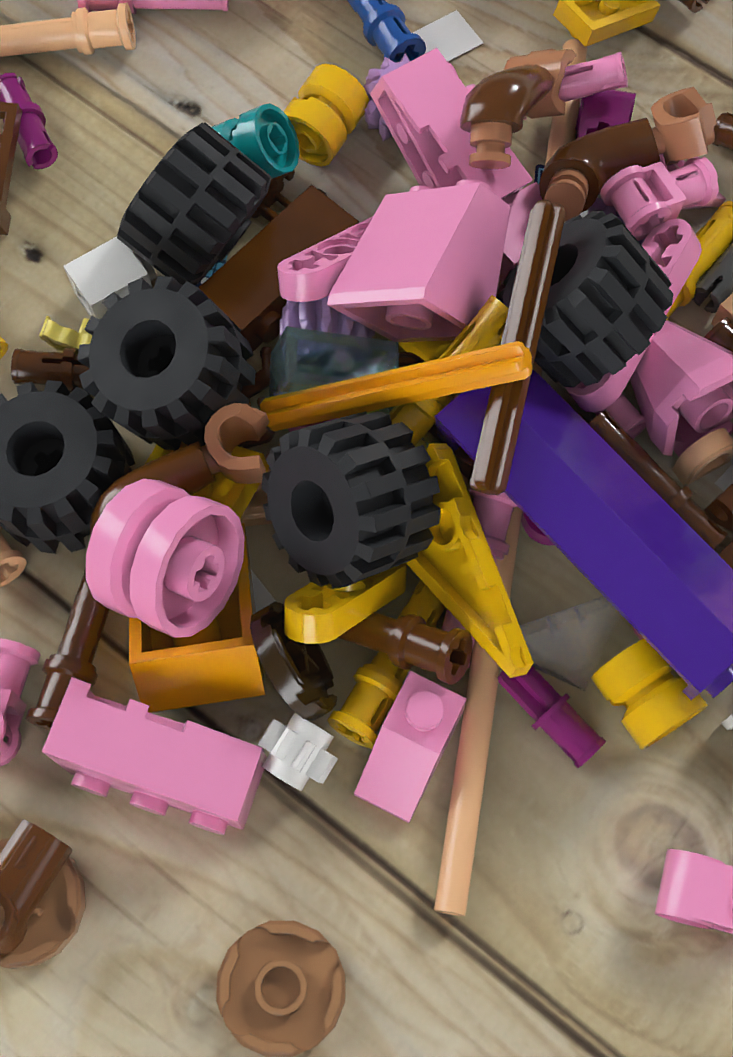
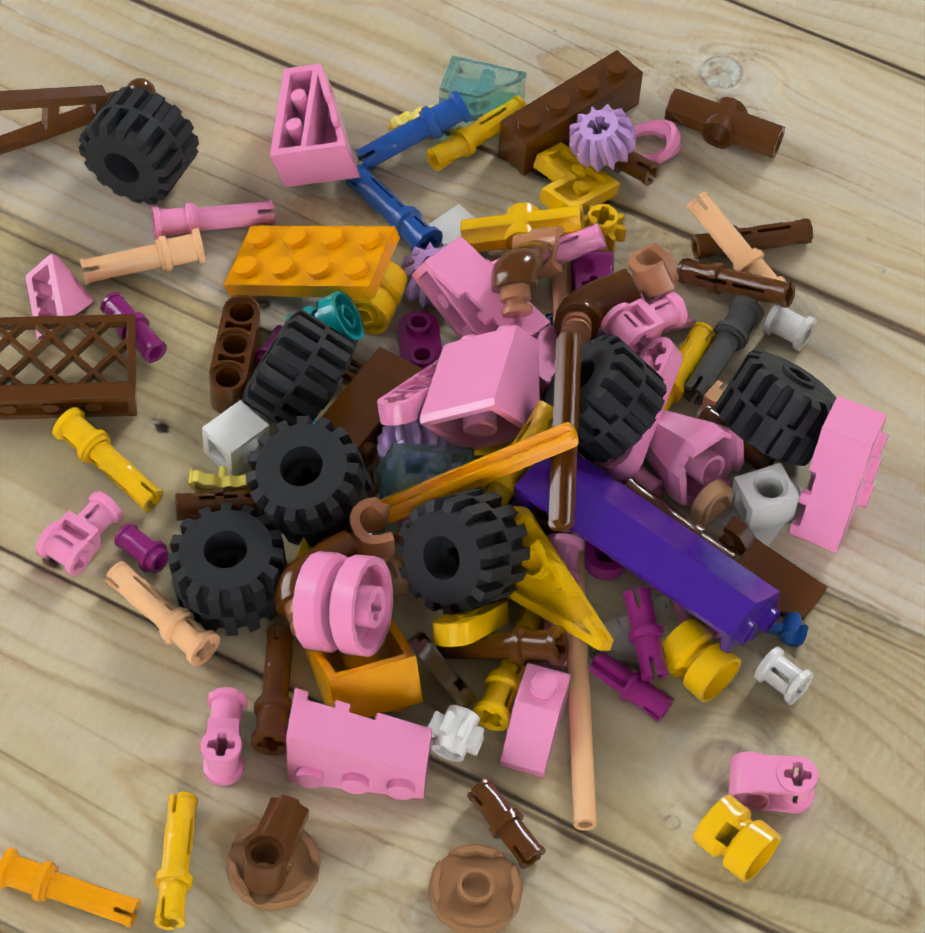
camera: 15 degrees left, 15 degrees down
none -> reddish brown beam [209,295,261,414]
none -> light orange plate [223,226,400,298]
none -> magenta plate [398,311,442,370]
none -> yellow piece [460,203,586,252]
none -> reddish brown pin [467,778,546,869]
none -> yellow gear [584,204,627,252]
none -> magenta pin [622,587,670,682]
none -> yellow wheel [692,794,782,883]

